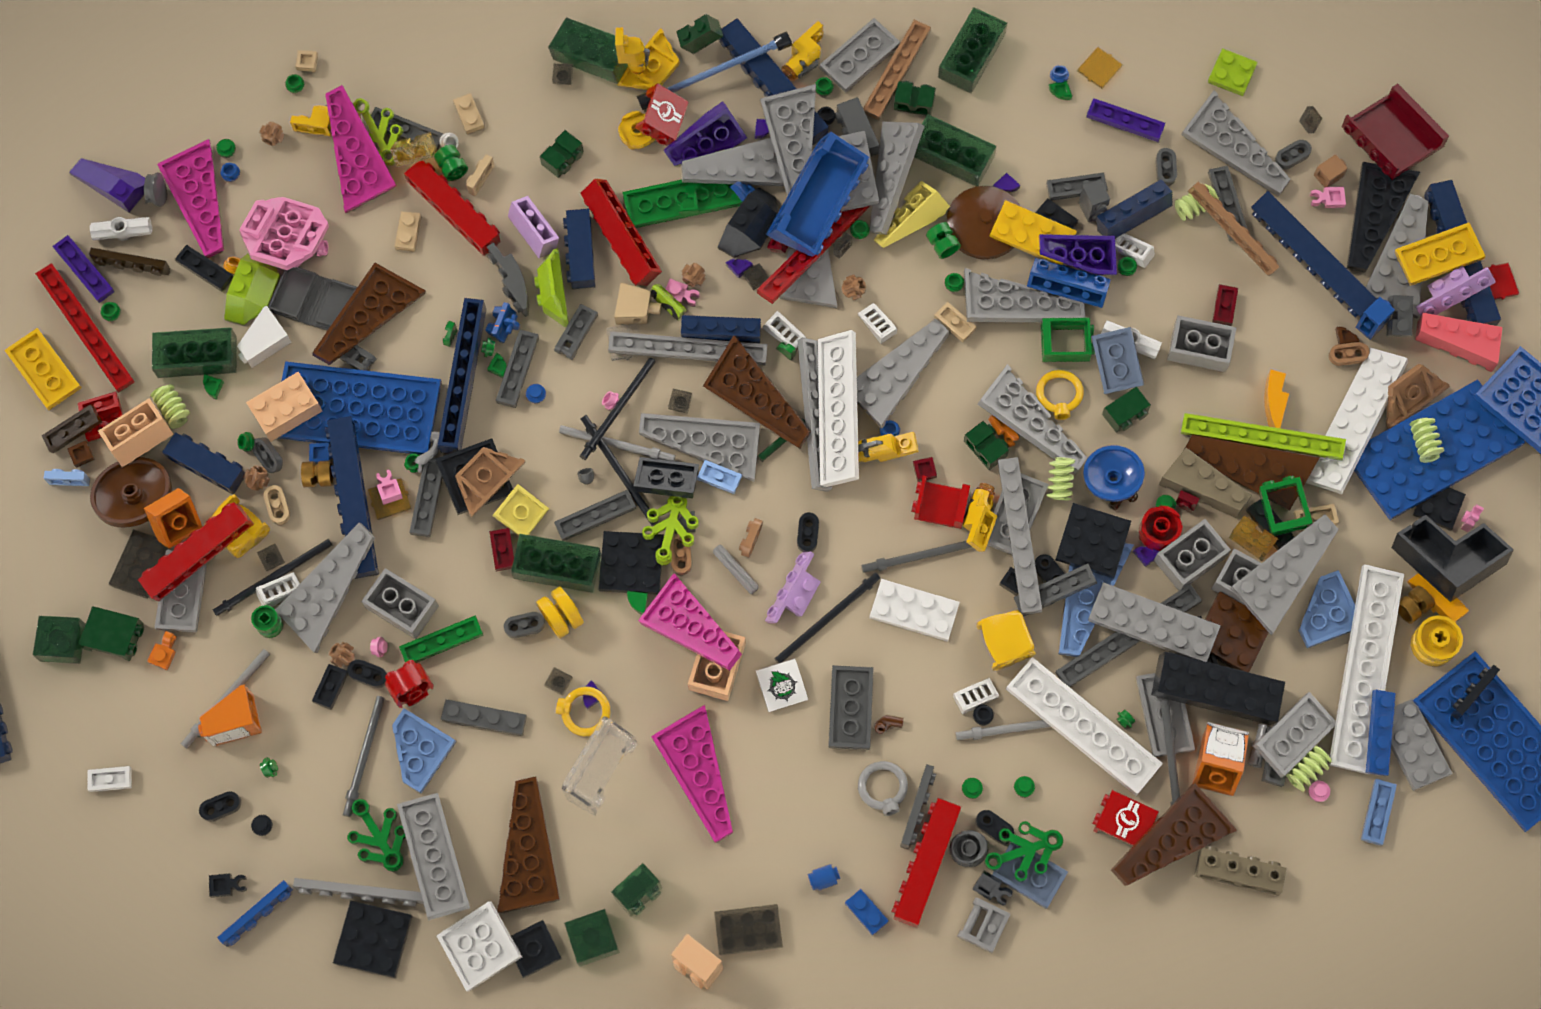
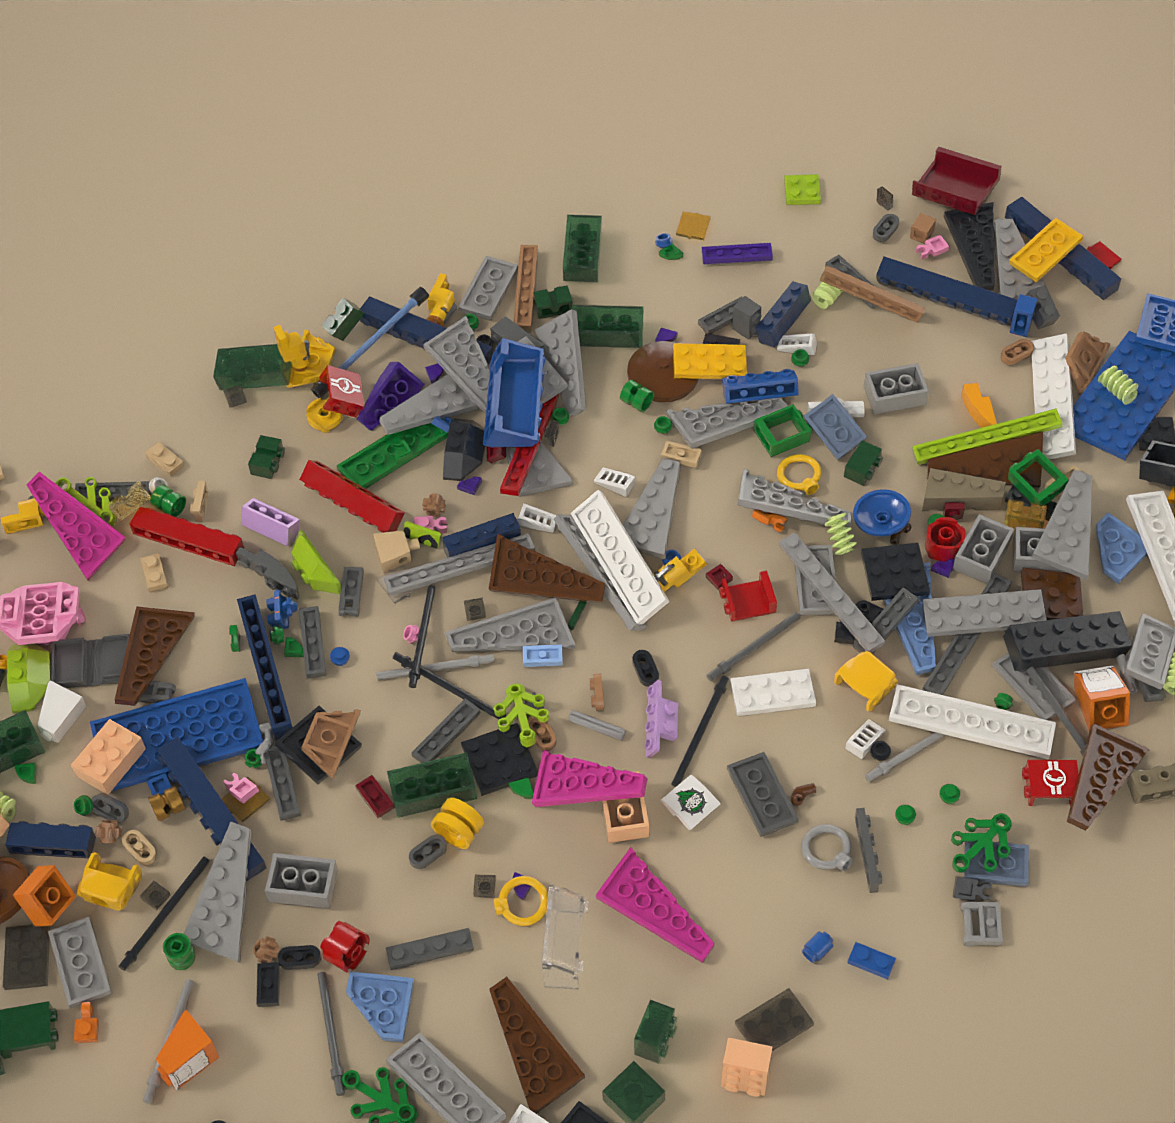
camera: 25 degrees left, 15 degrees down
red brick [138,502,254,602] -> none
white slope [256,572,300,607] -> none
green plate [260,757,278,778] -> none
bright pink plate [370,637,388,657] -> none
green plate [399,615,484,663] -> none
light yellow tile [492,484,549,540] -> none
dark blue brick [563,208,596,289] -> none
dark grey hinge [577,468,594,485] -> none
black plate [633,457,699,499] -> none
clear smoke plate [743,263,769,291] -> none
green tile [776,342,795,360] -> none
medium nougat gear [842,274,866,300] -> none
light yellow wedge [874,181,950,248] -> none
red brick [891,798,962,928] -> none
dark grey piece [950,830,988,867] -> none
yellow plate [963,483,997,552] -> none
dark green brick [964,421,1009,470] -> none
black plate [976,810,1014,845] -> none
dark purple wedge [1039,234,1117,275] -> none
dark grey plate [1156,148,1177,186] -> none
light grey wing [1182,90,1290,197] -> none
dark red plate [1212,284,1239,326] -> none
reddish brown tile [1335,327,1360,344] -> none
coral wedge [1415,313,1503,372] -> none
lavender bracket [1416,266,1496,316] -> none

